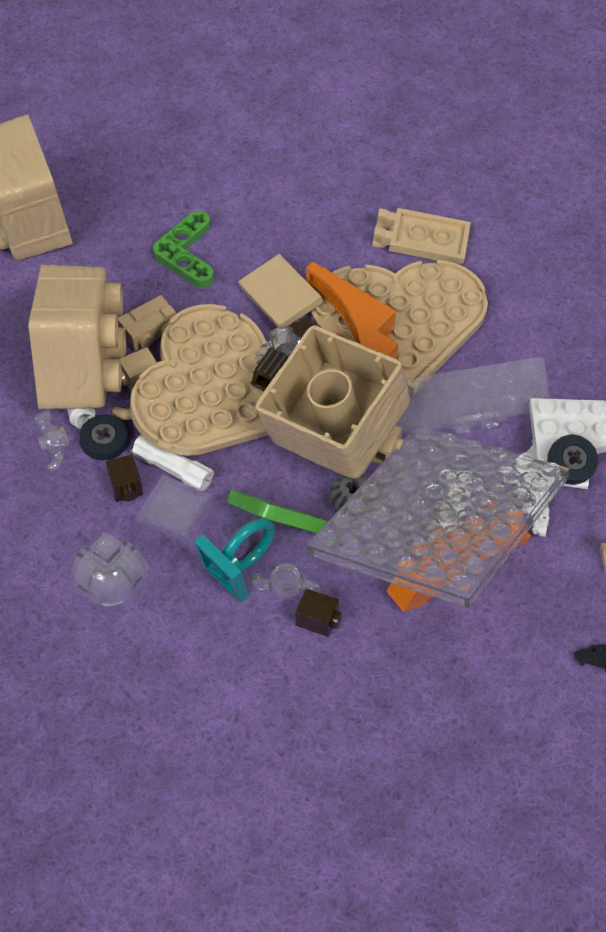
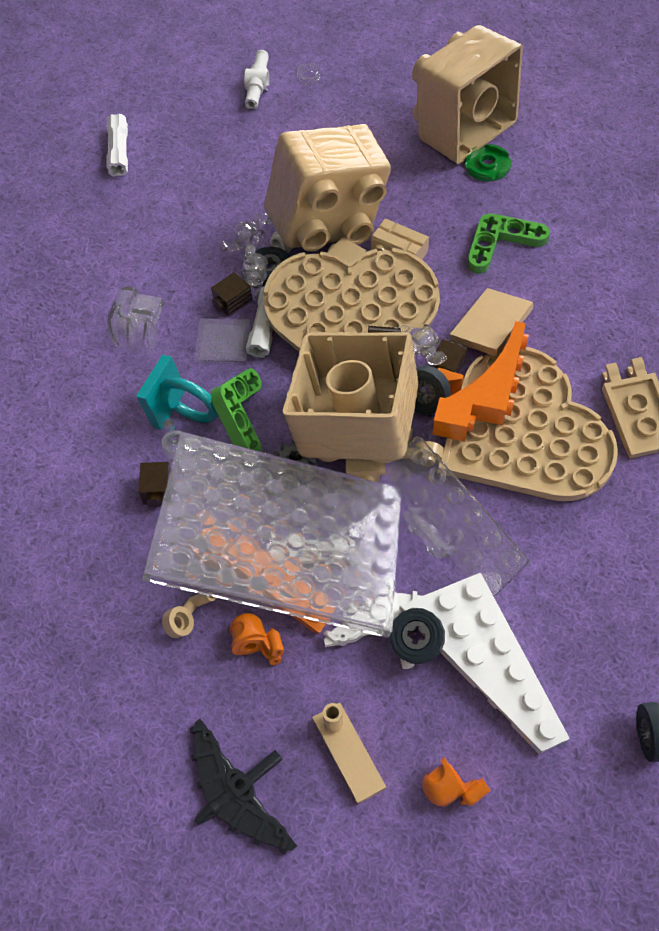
camera: 70 degrees right, 5 degrees up
none -> tan plate [162,589,216,638]
none -> orange piece [229,613,284,665]
none -> clear piece [242,245,268,300]
none -> green tile [465,144,512,182]

